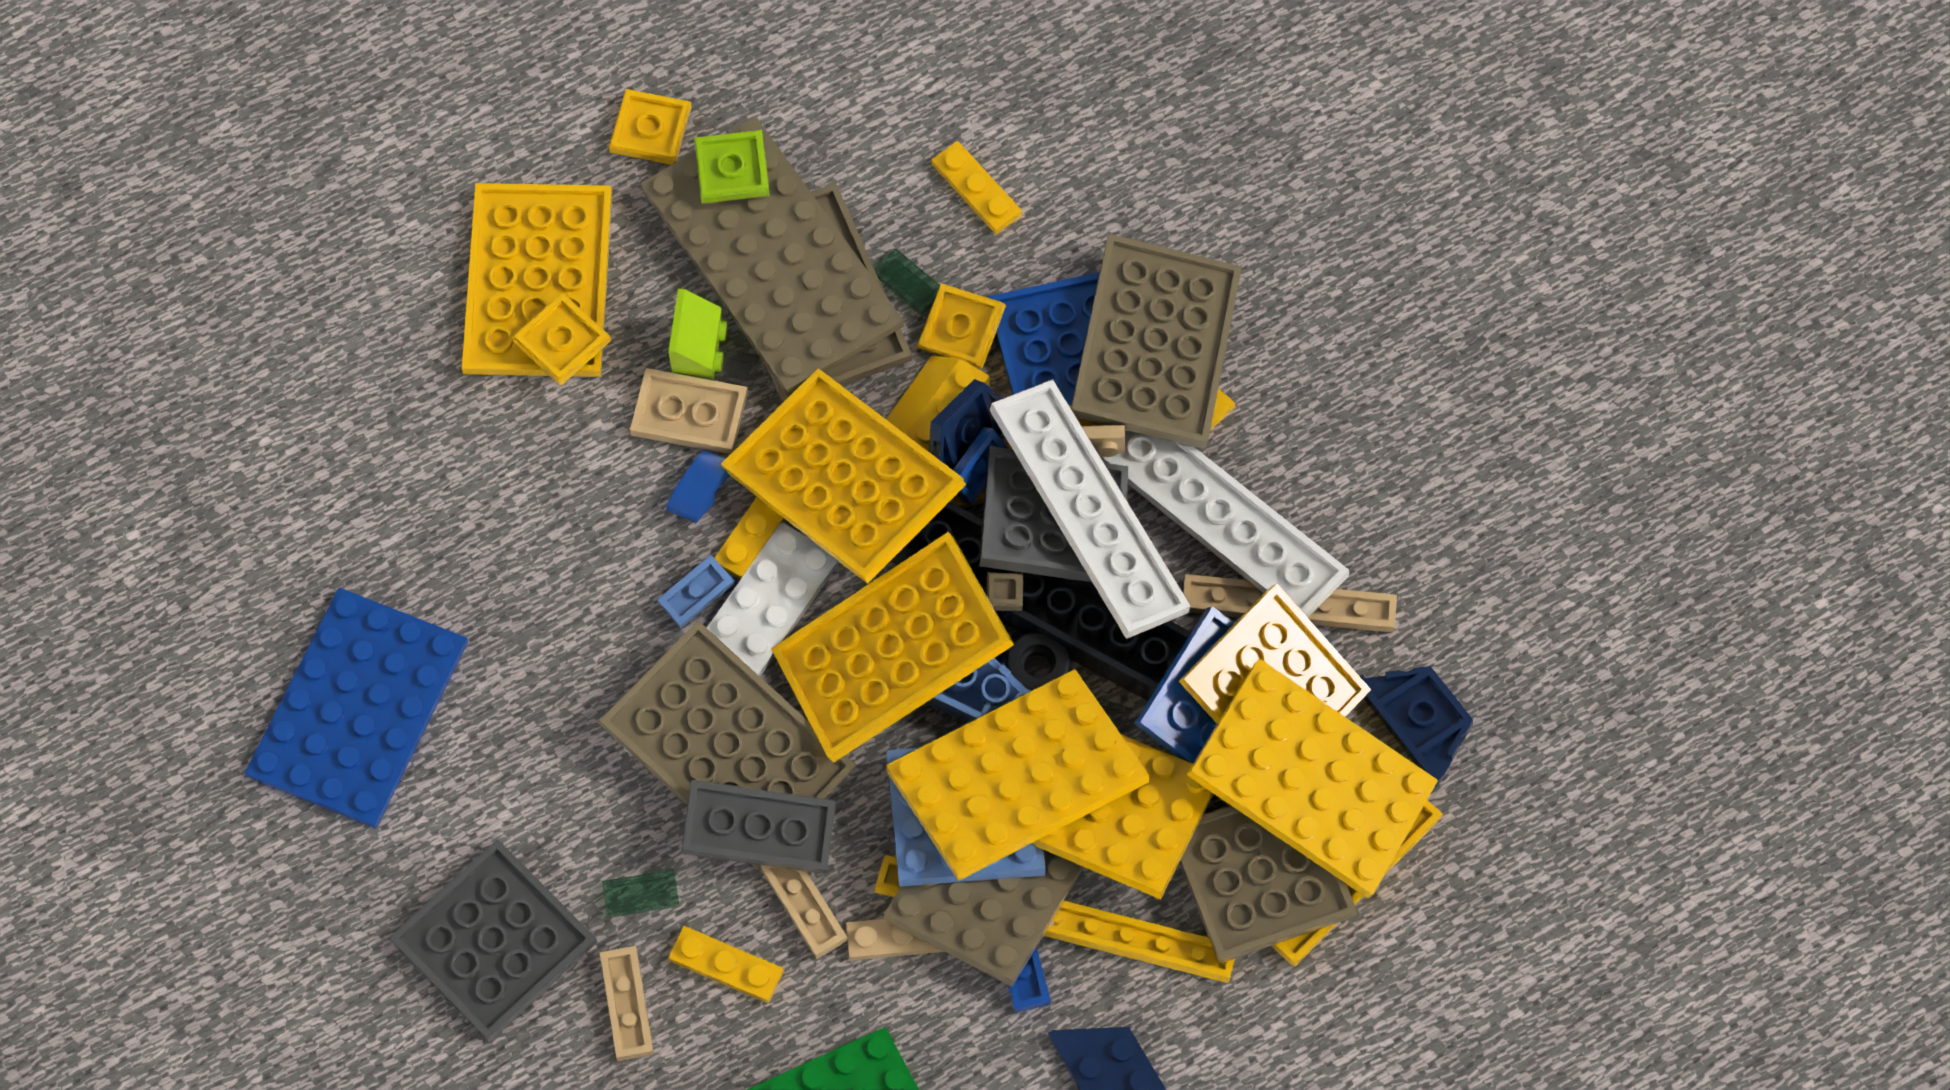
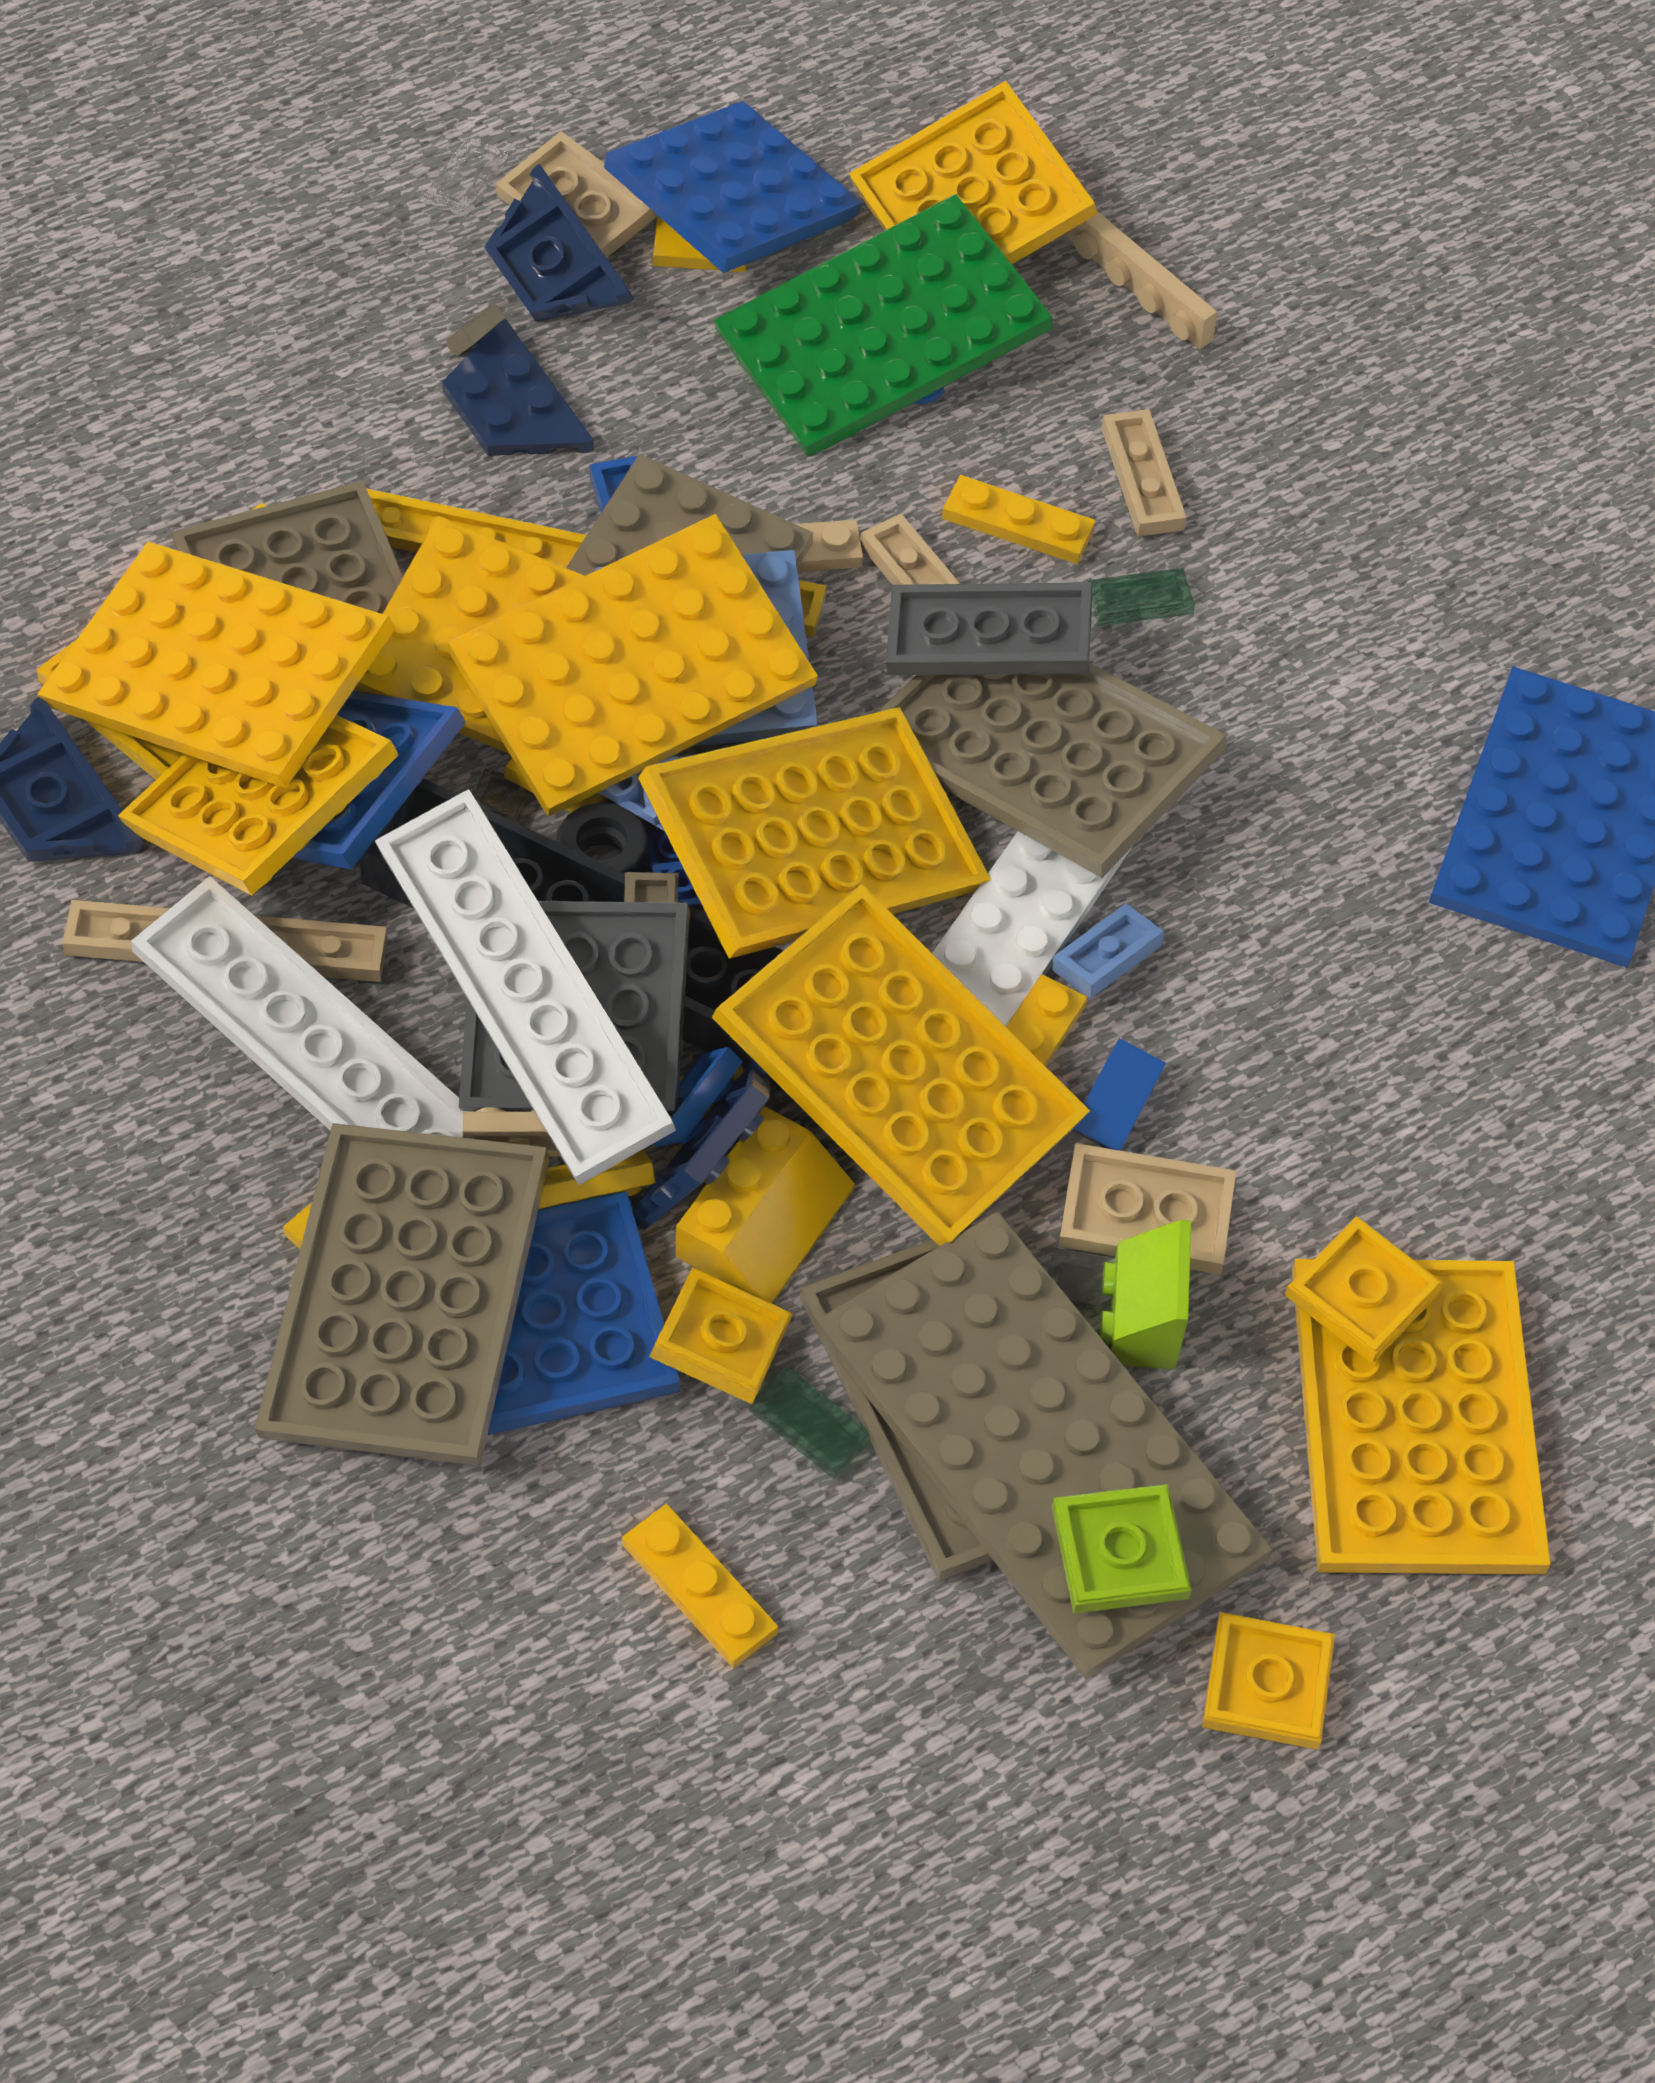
camera: 175 degrees right, 10 degrees down
dark grey plate [389,839,598,1042] -> none

